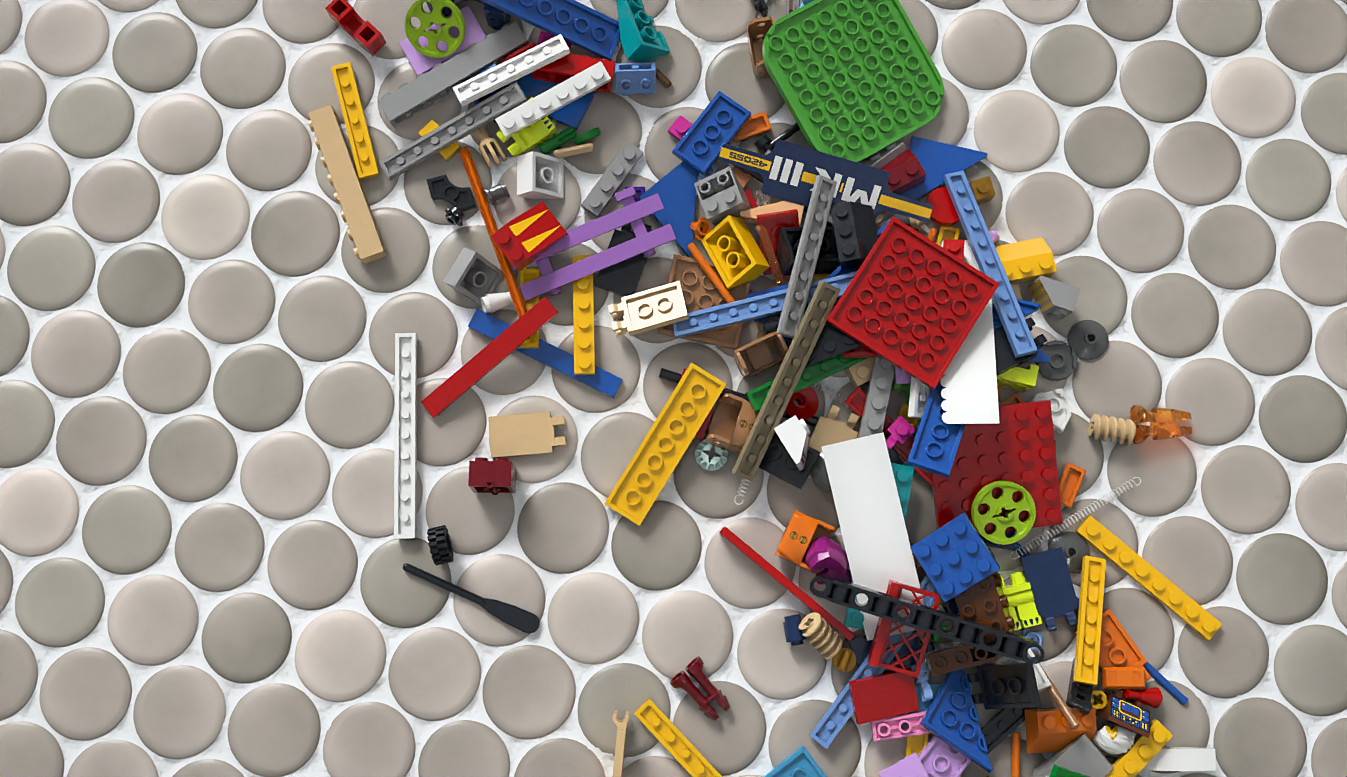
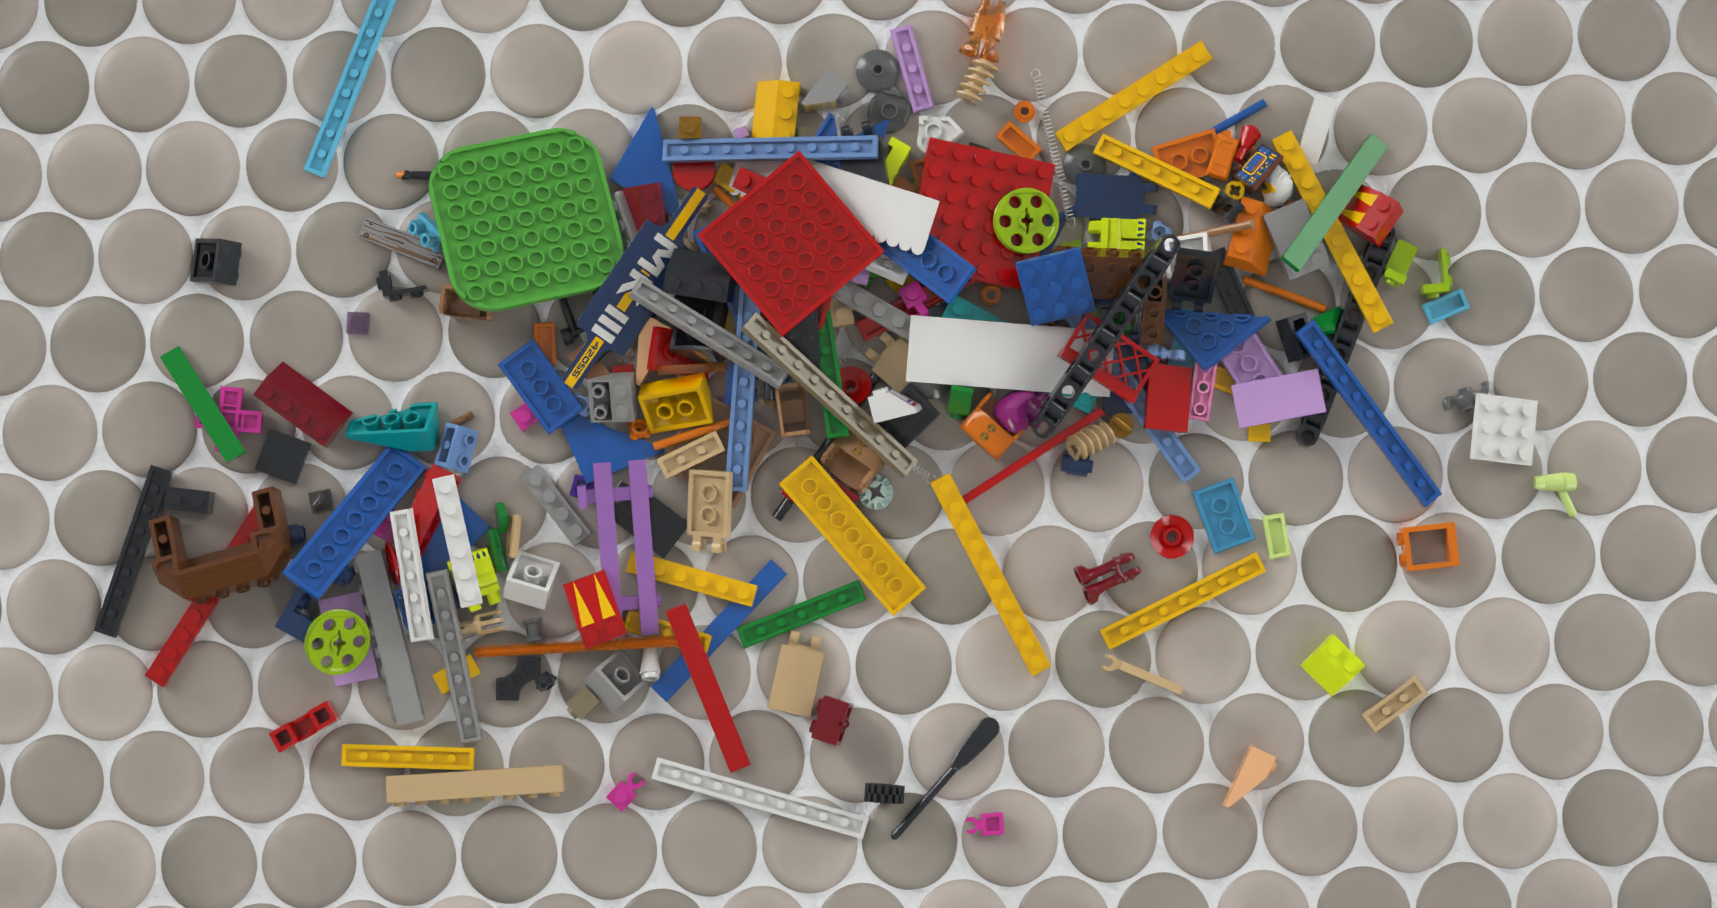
camera: 70 degrees left, 5 degrees up
none -> dark tan brick [566,685,601,720]
none -> dark pink plate [606,772,645,812]
none -> tan plate [656,431,726,479]
none -> green tile [736,580,866,649]
none -> lavender tile [890,24,934,114]
none -> yellow plate [930,473,1051,676]
none -> green slope [946,385,974,420]
none -> dark pink plate [965,812,1004,836]
none -> orange plate [980,284,1002,306]
none -> orange plate [1014,101,1035,123]
none -> red dish [1150,515,1194,559]

